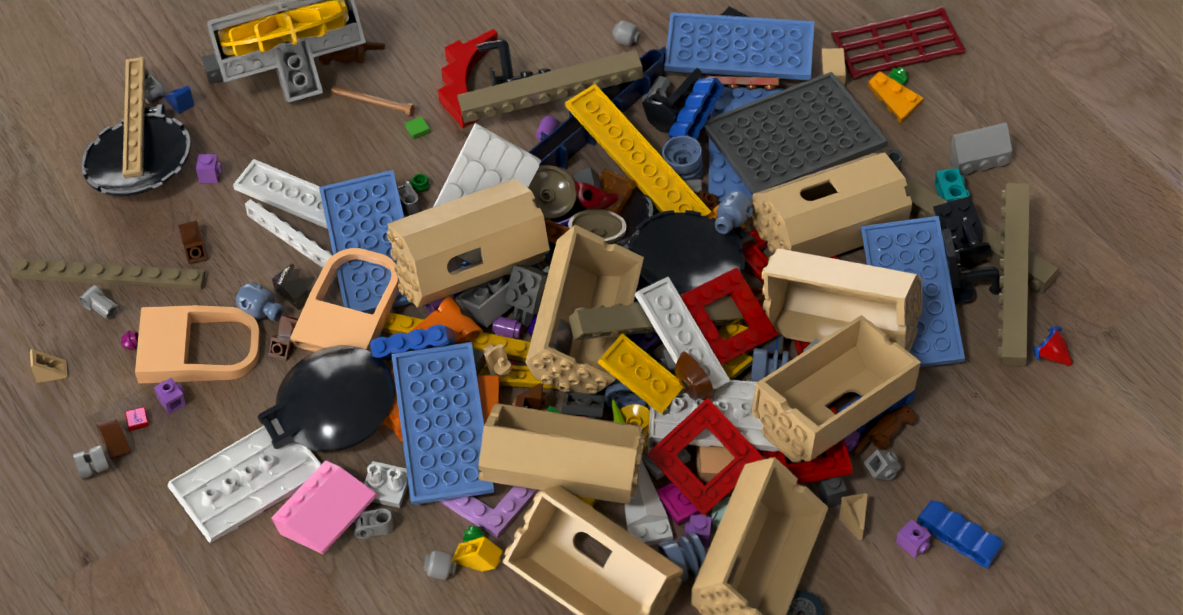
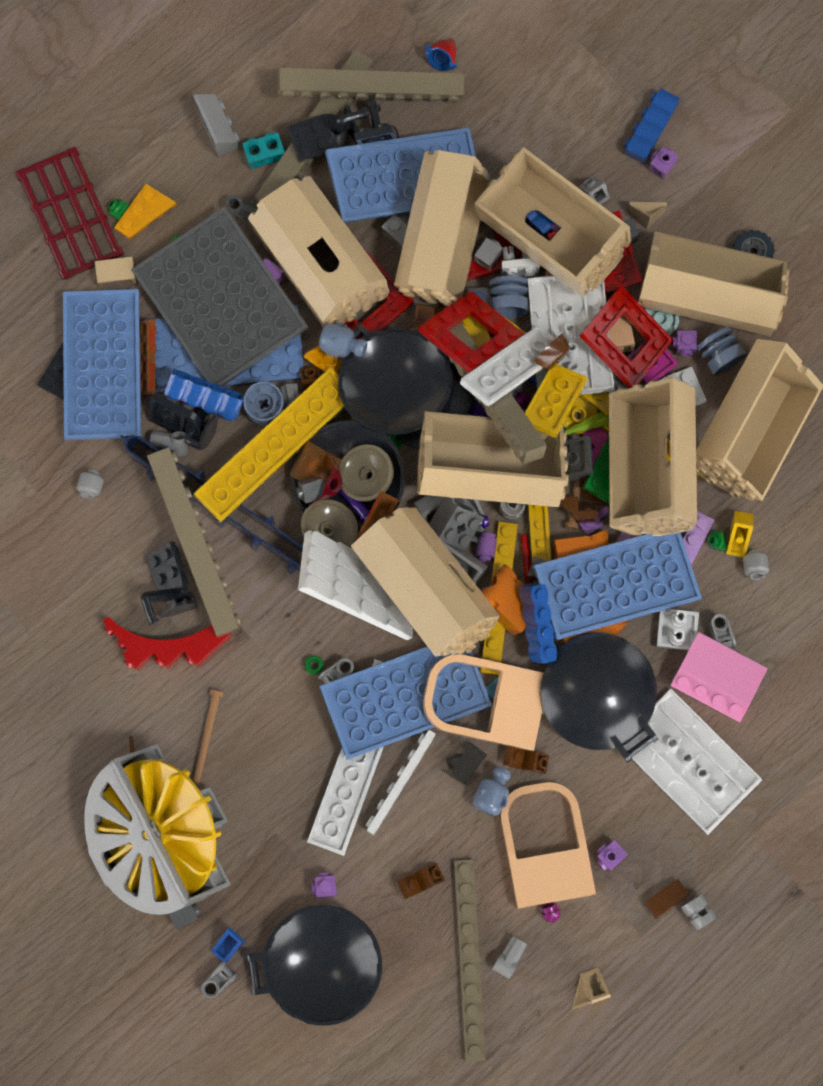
camera: 100 degrees left, 25 degrees up
tan tile [123,57,145,178] -> none
tile [125,406,149,431] -> none
bright green tile [405,116,430,139] -> none
tan hips [483,343,512,379] -> none
medium lavender brick [536,116,558,142] -> none

